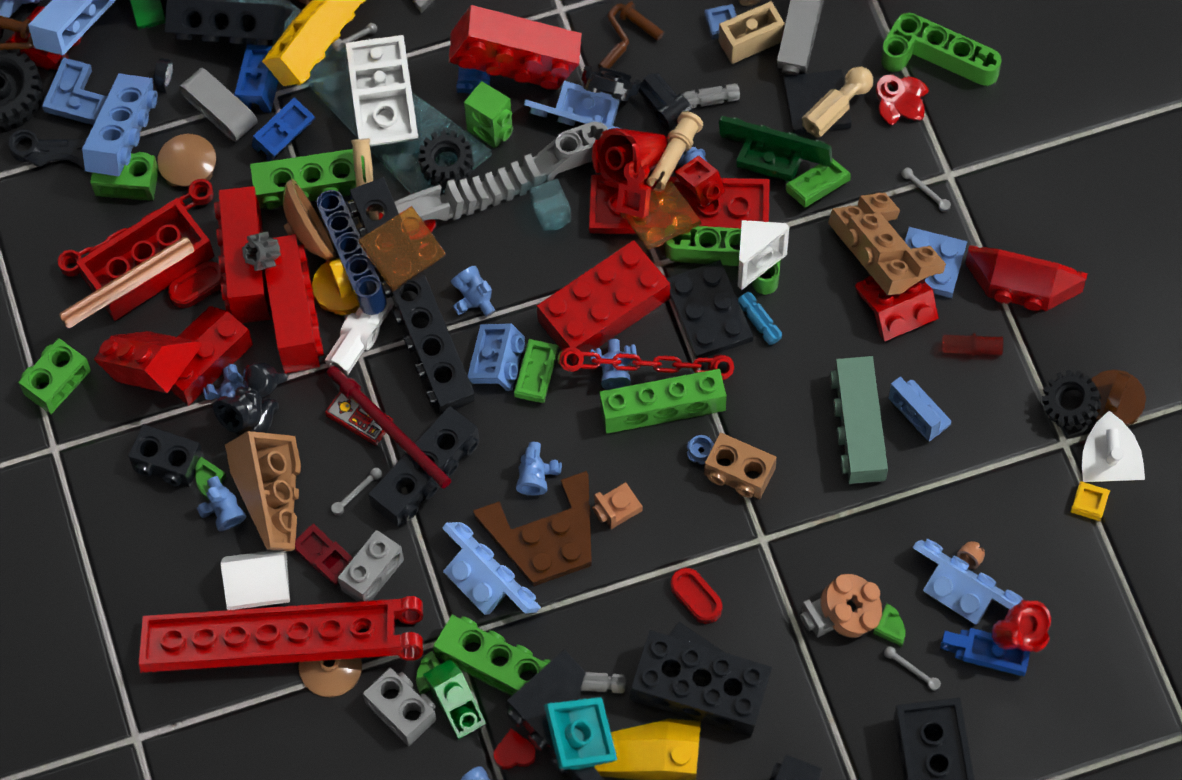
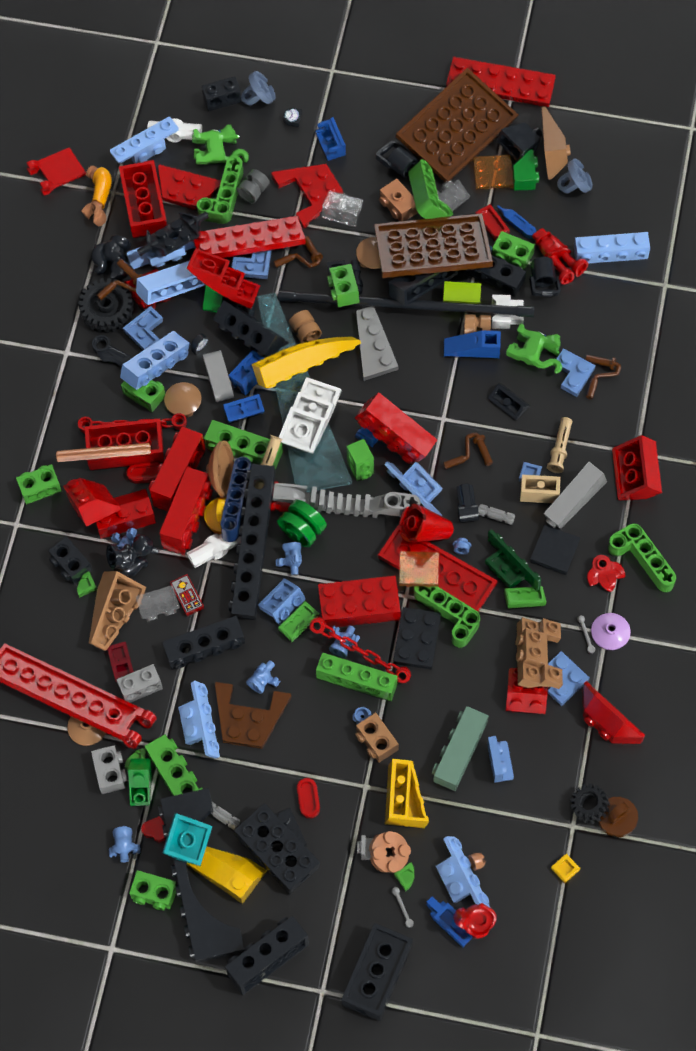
camera: 30 degrees right, 0 degrees up
medium blue piece [197,476,247,531] -> none
white slope [221,550,290,610] -> none
dark grey gear [242,232,281,271] -> none
dark red bar [327,365,451,489] -> none
light grey hinge [331,468,382,516] -> none
light grey hinge [332,23,377,52] -> none
clear orange piece [359,206,446,291] -> none
black tyre [419,130,473,188] -> none
clear light blue brick [530,179,571,231] -> none
black plate [581,66,641,101] -> none
nougat bracket [593,482,643,529] -> none
red plate [616,161,651,218] -> none
tan pin [647,111,703,191] -> none
red bracket [675,155,725,207] -> none
white slope [738,220,789,290] -> none
dark azure axle [738,292,782,345] -> none
tan piece [802,67,873,137] -> none
clear red axle [942,333,1003,357] -> none
white shield [1082,411,1145,482] -> none
none -> clear bracket [135,585,180,622]
none -> green wheel [277,499,327,548]
none -> yellow wedge [385,759,429,828]
none -> lavender dish [591,613,630,650]

